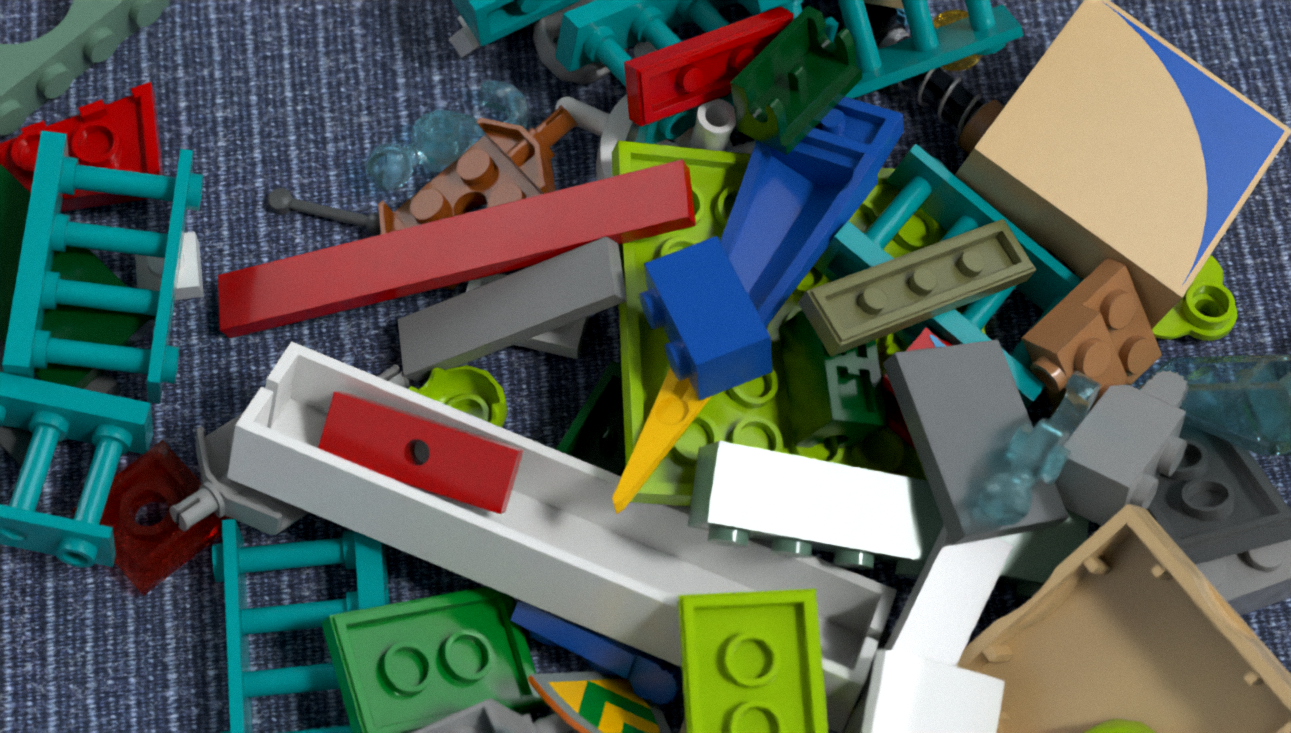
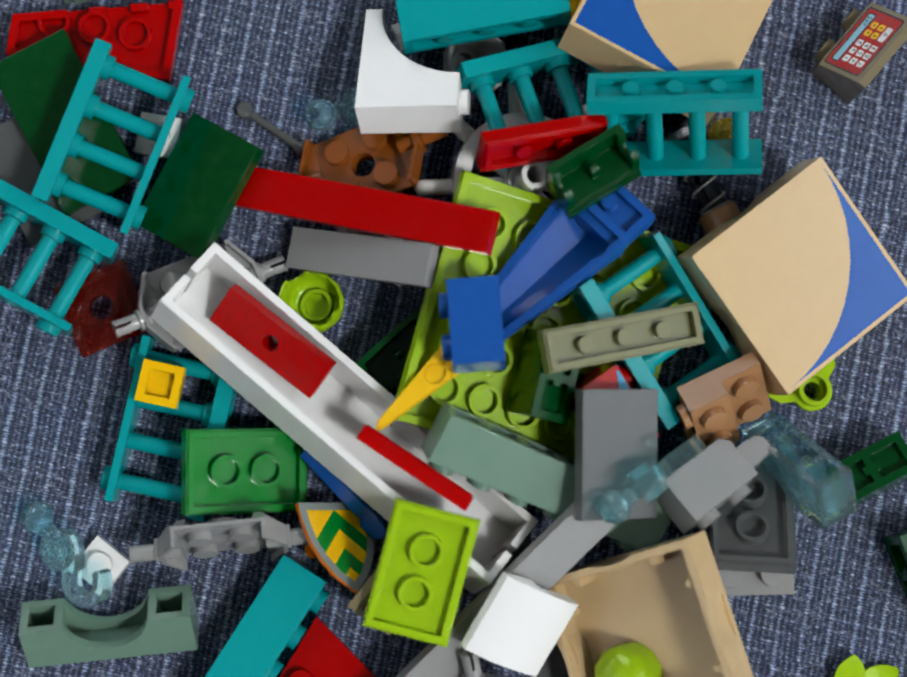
camera: 15 degrees right, 20 degrees up
none -> yellow plate [134,359,187,410]
none -> dark green tile [141,113,264,259]
none -> white arch [354,9,471,134]
none -> red tile [356,425,474,511]

